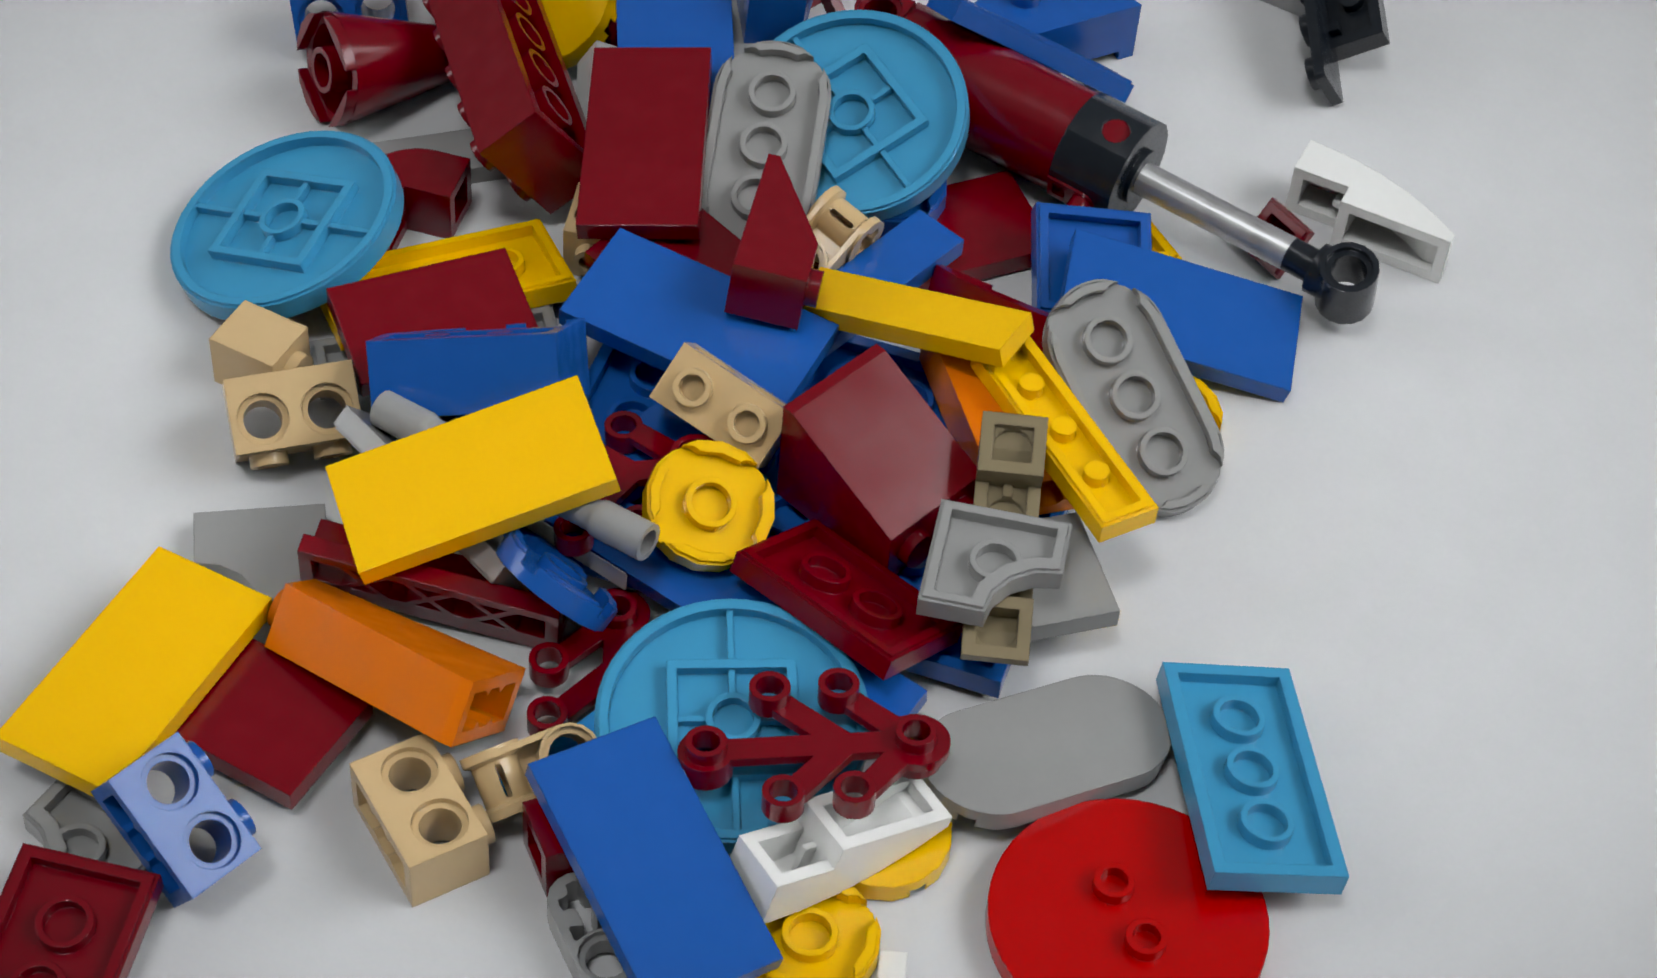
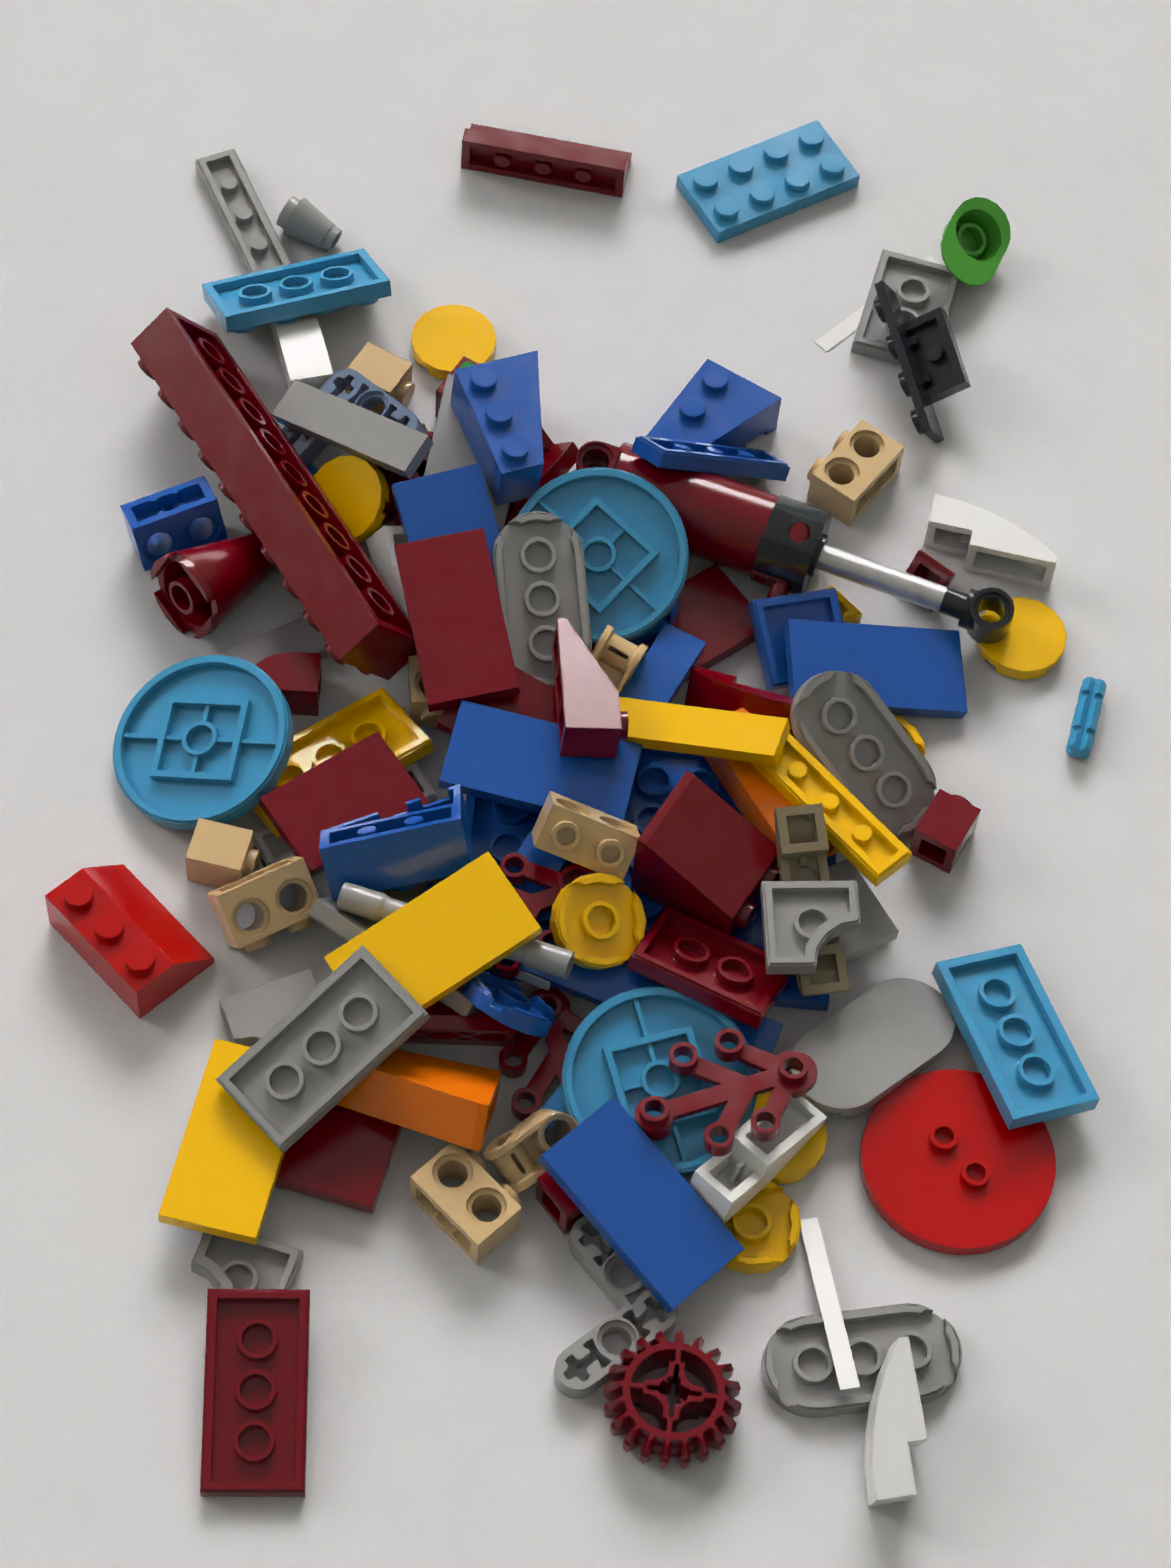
camera: 15 degrees left, 10 degrees up
brick [91,732,262,908] -> none
none -> red slope [45,864,215,1019]
none -> light grey tile [216,945,431,1153]
none -> tan brick [807,420,904,526]
none -> dark red brick [909,789,981,874]
none -> yellow tile [976,597,1067,680]
none -> dark azure axle [1066,677,1107,760]

